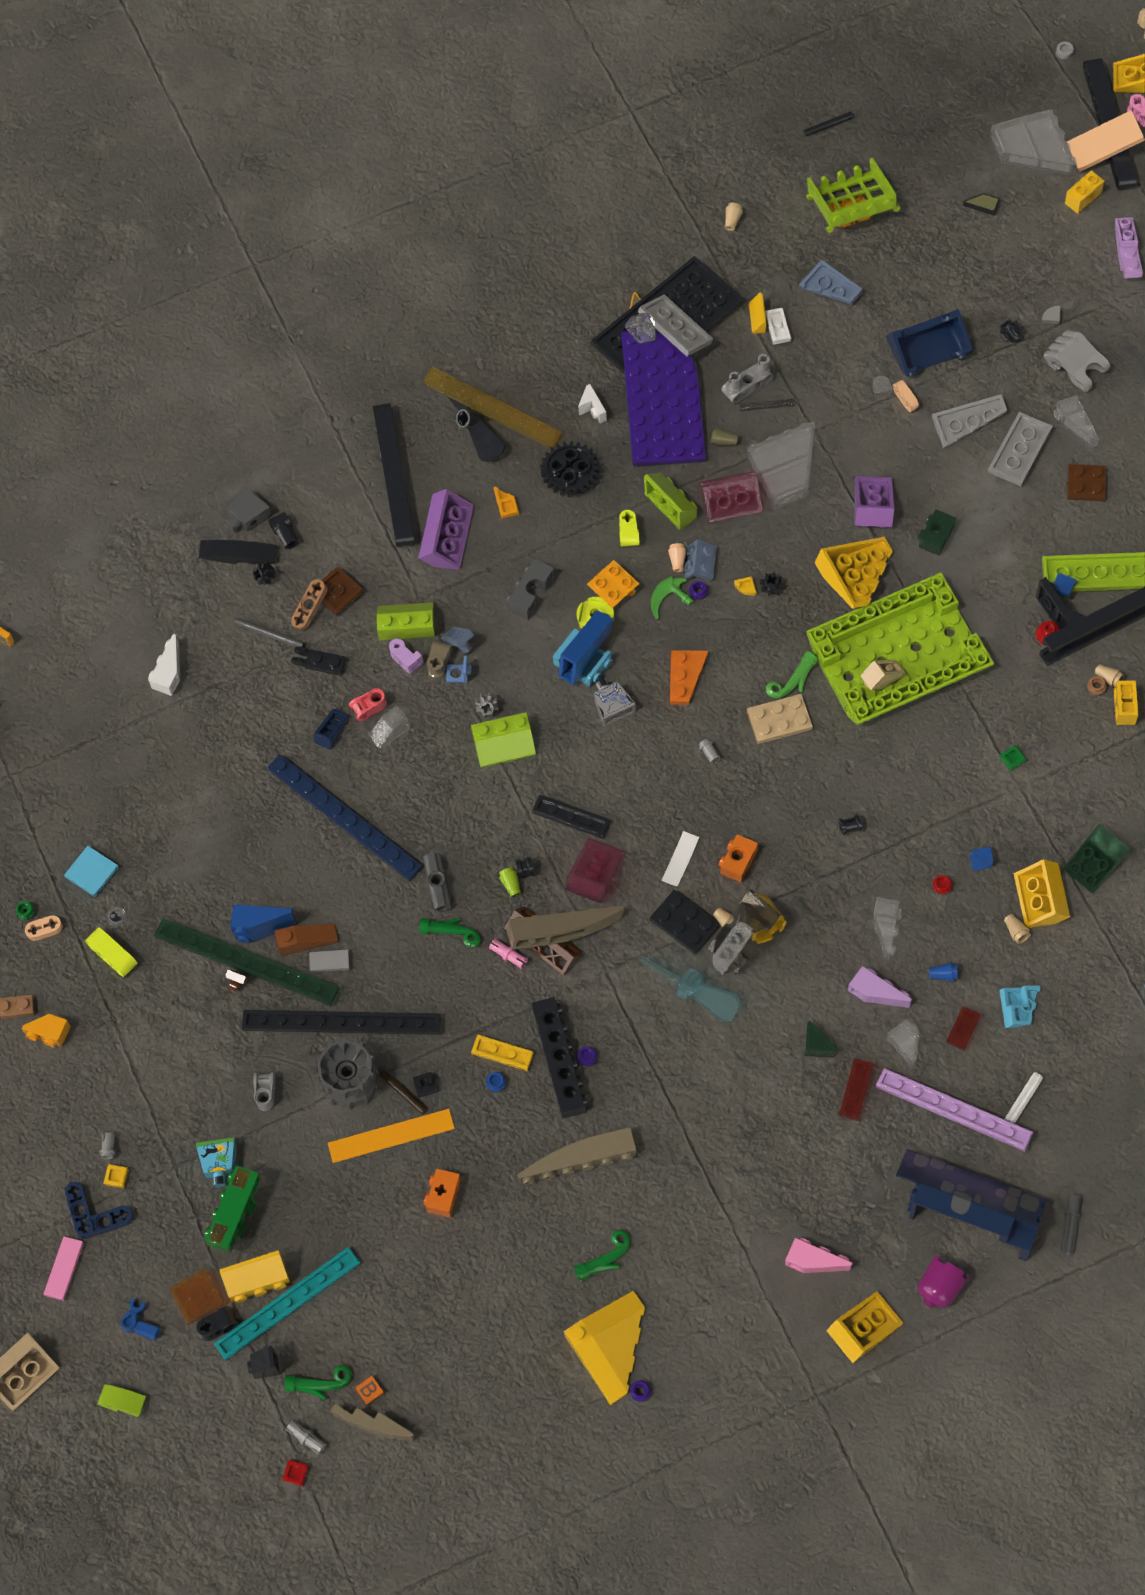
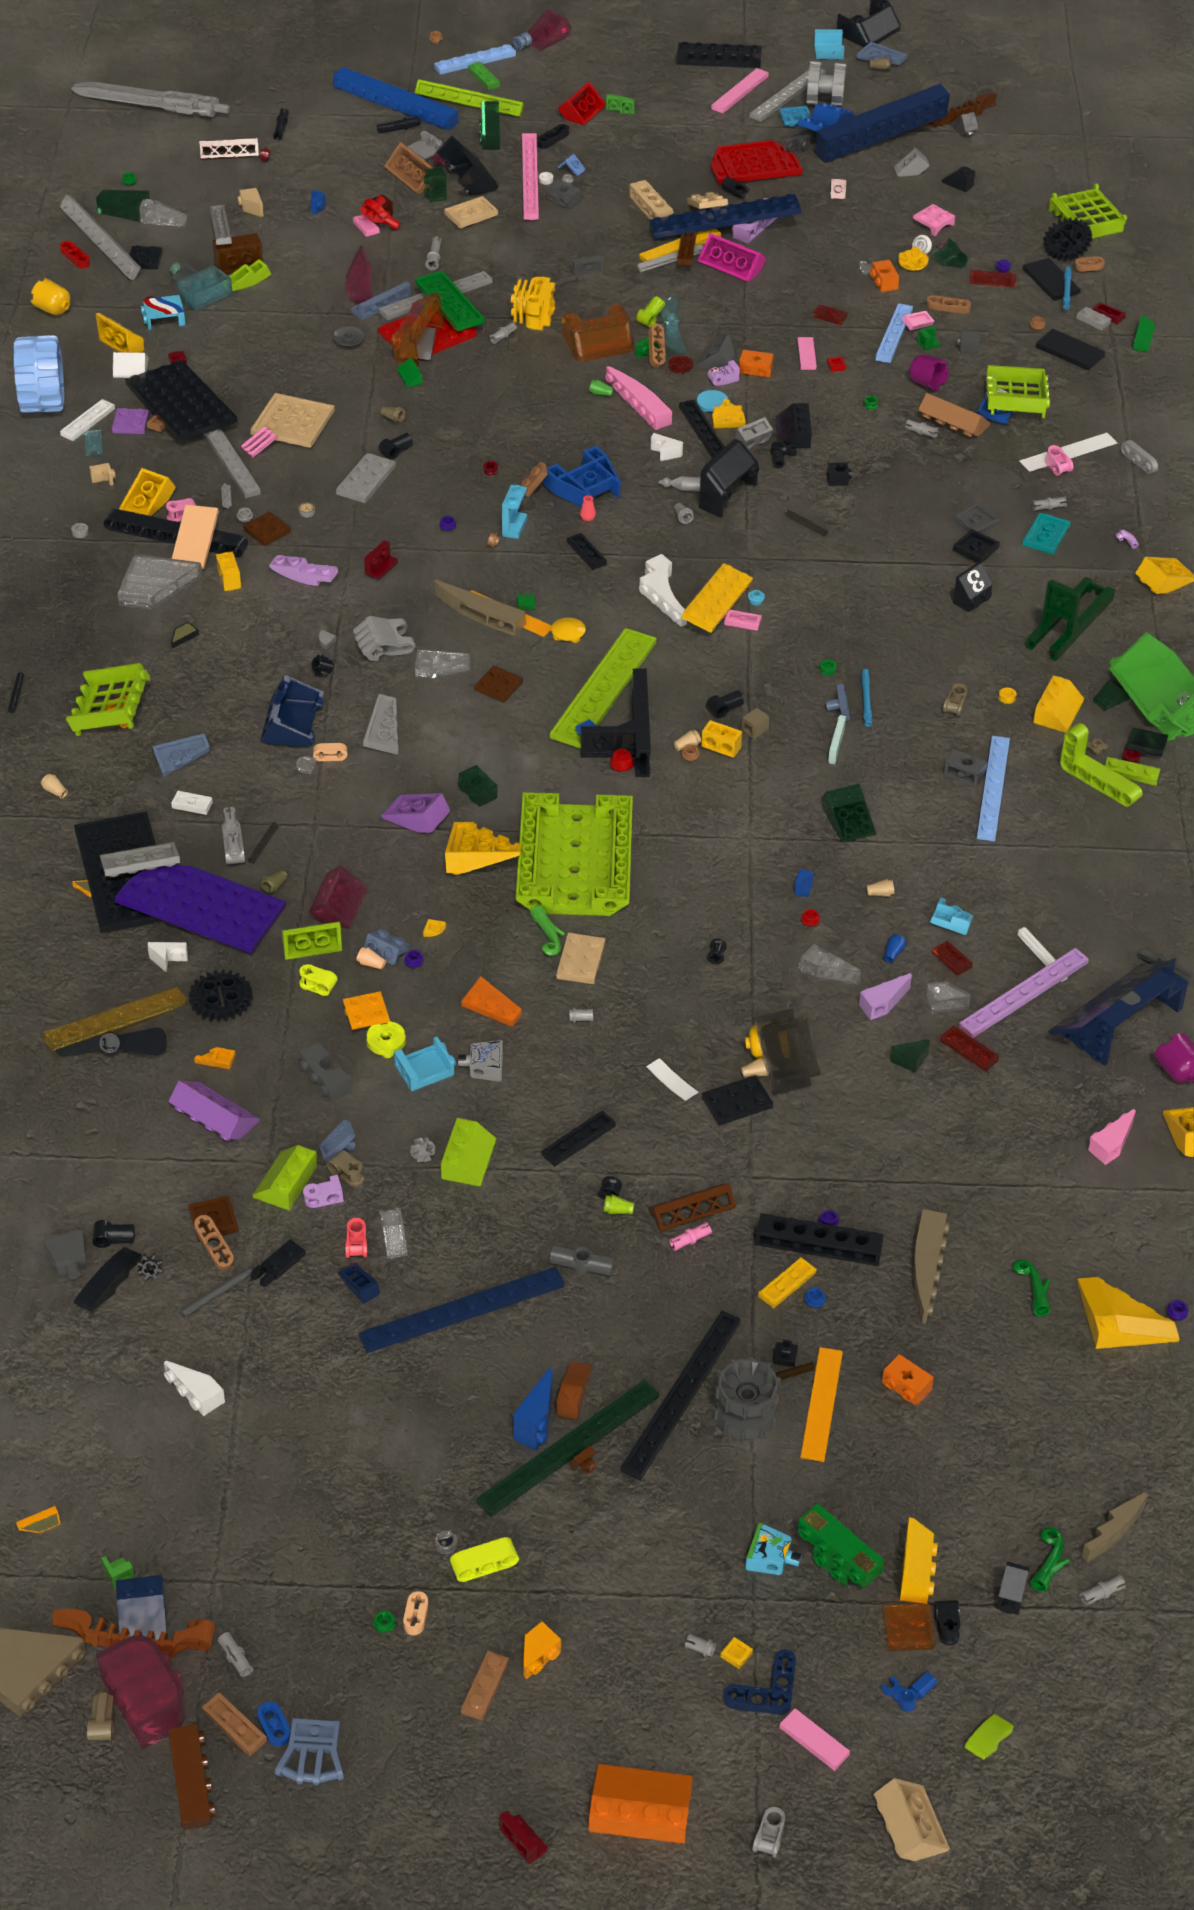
camera: 70 degrees left, 20 degrees down
medium azure tile [64,846,119,897] -> none
teal tile [213,1246,361,1361] -> none
light grey piece [253,1072,276,1112] -> none
red tile [282,1459,309,1487] -> none
light grey tile [309,950,350,973] -> none
orange tile [355,1376,384,1406] -> none
black beam [373,403,415,547] -> none
green plant [419,918,481,947] -> none
medium blue bracket [446,655,472,683] -> none
dark tan slope [507,906,624,950] -> none
blue slope [558,610,613,685] -> none
clear pink slope [565,838,624,903] -> none
clear slope [625,313,656,343] -> none
clear light blue piece [639,956,740,1022] -> none
bright green piece [651,576,694,620] -> none
orange brick [718,834,758,883] -> none
clear slope [747,421,815,509] -> none
yellow slope [749,293,766,334] -> none
black gear [760,572,783,596] -> none
tan slope [860,660,906,690] -> none
light grey plate [988,412,1053,487] -> none
green tile [999,745,1027,772] -> none
yellow slope [1014,859,1070,928] -> none

